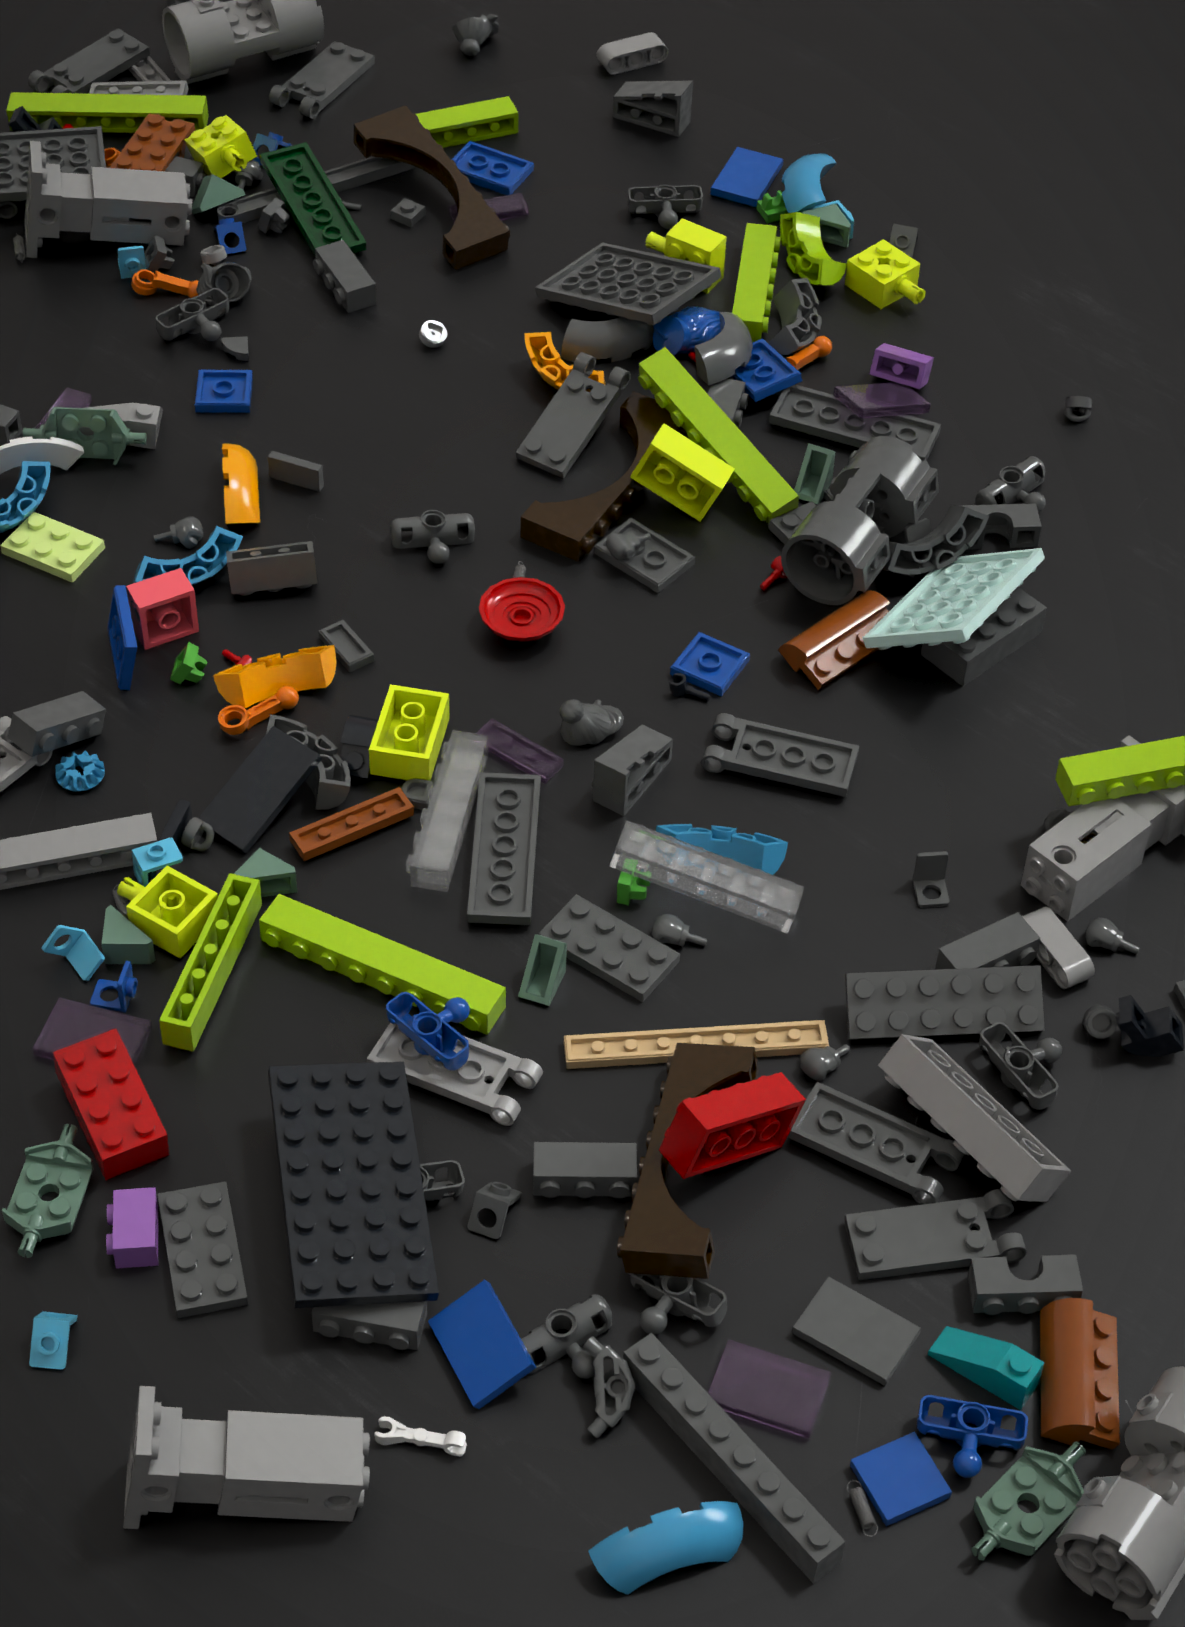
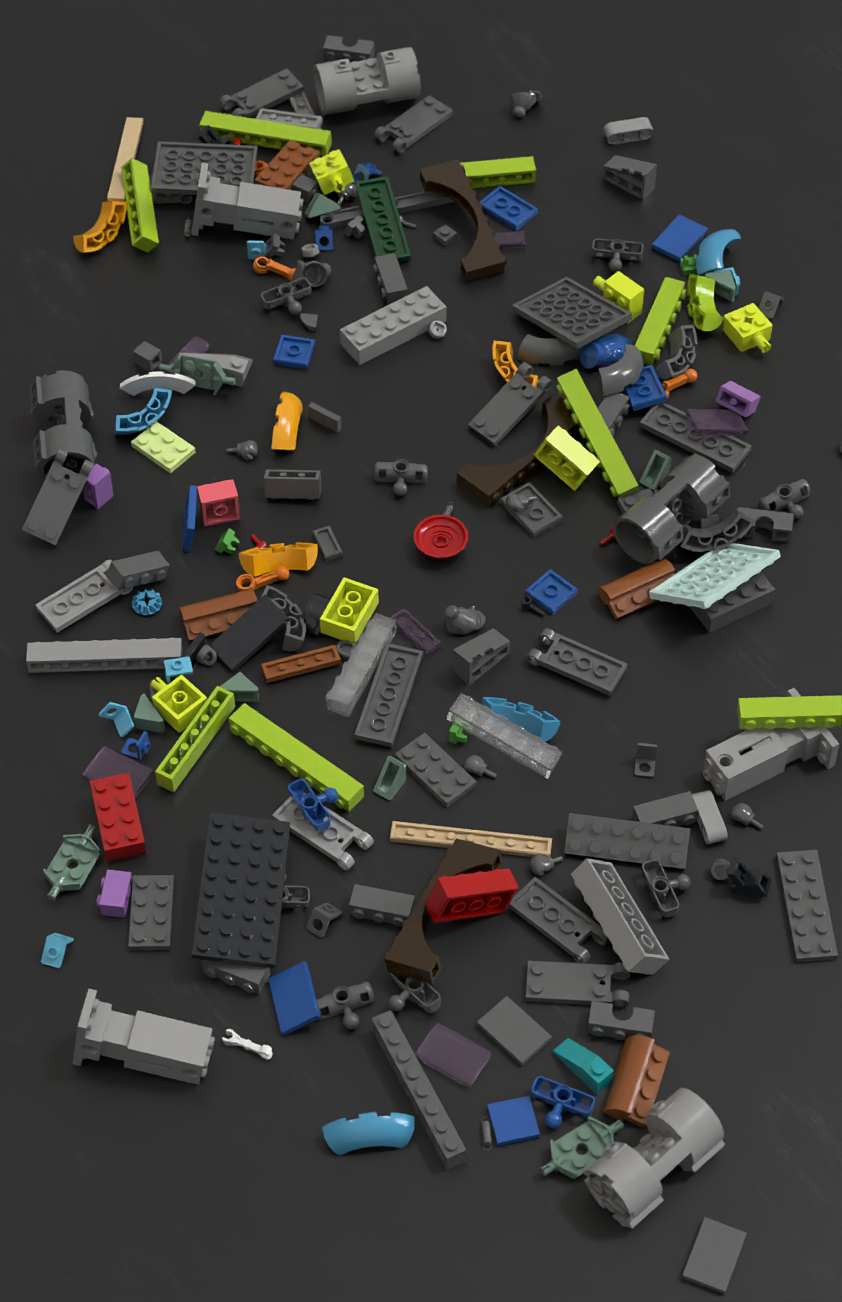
camera: 15 degrees right, 5 degrees up
dark azure brick [133,526,243,585] -> none
dark grey piece [583,1336,635,1439] -> none
none -> dark orange brick [179,589,257,642]
none -> light grey brick [340,286,447,365]

